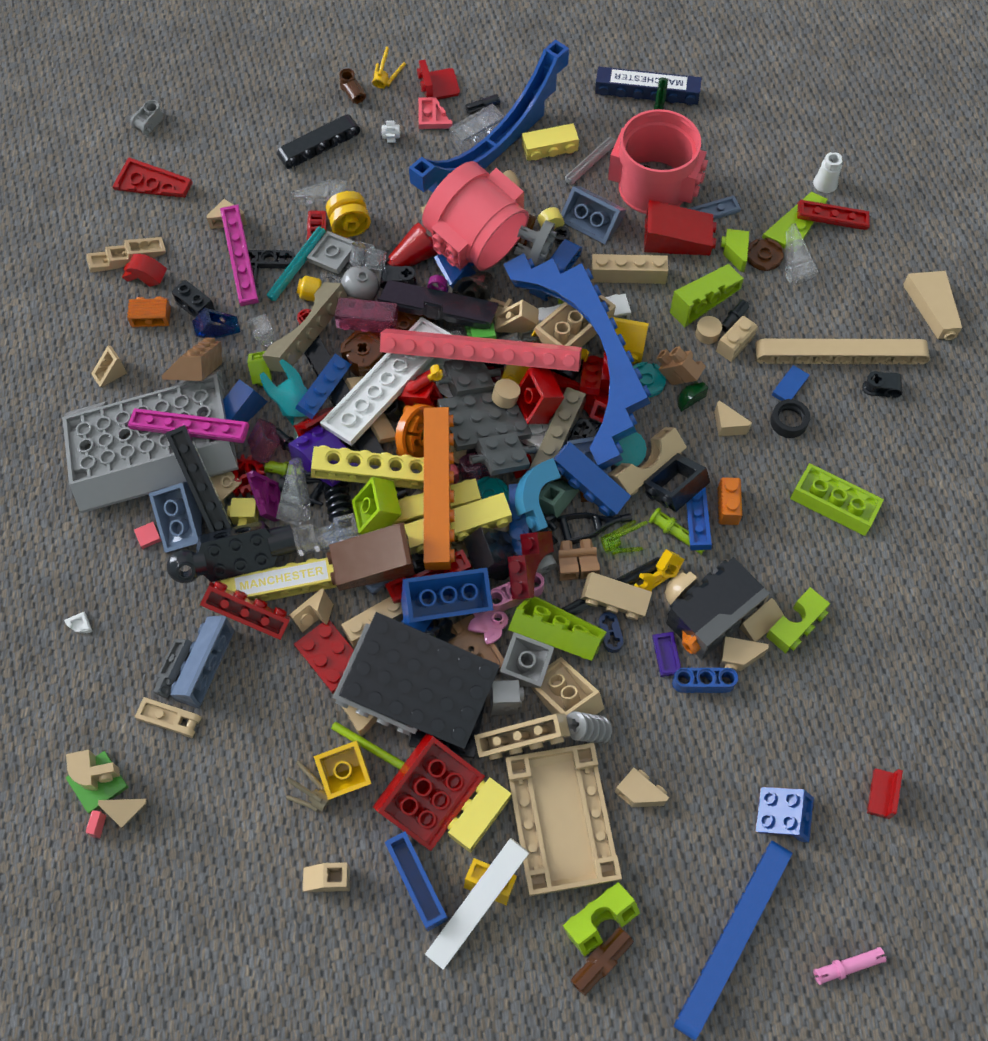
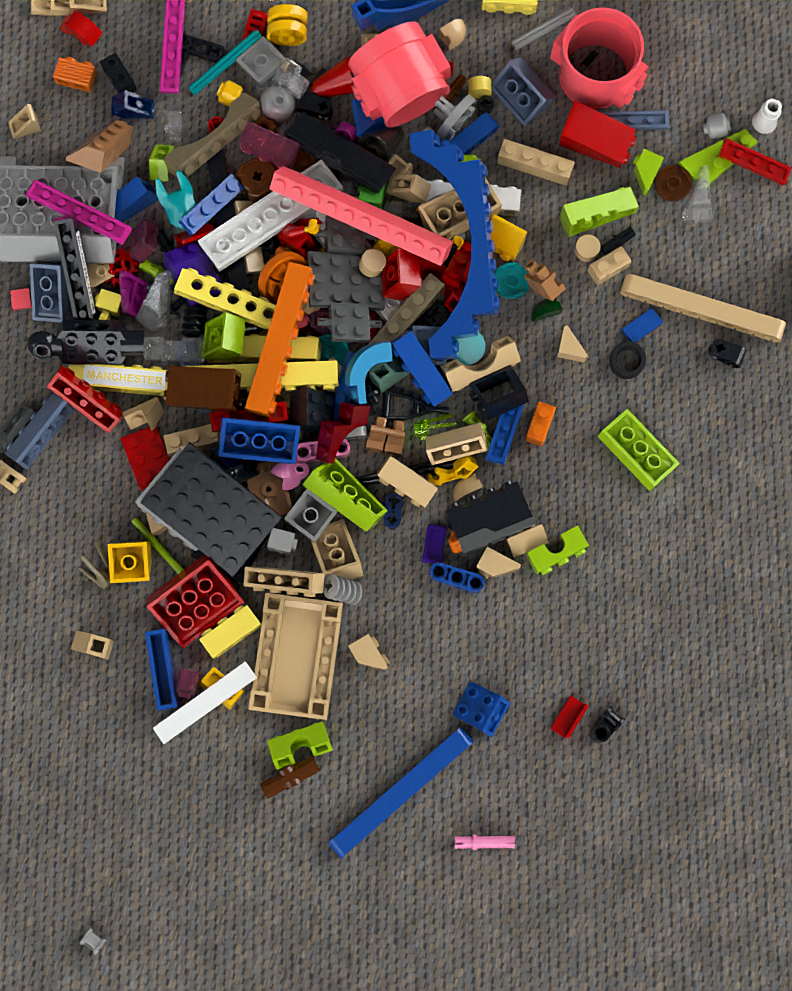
camera: 15 degrees right, 15 degrees up
none -> clear pink brick [175,668,202,700]
none -> tan brick [426,422,487,465]
none -> black piece [590,706,626,743]
none -> light grey head [703,113,731,139]

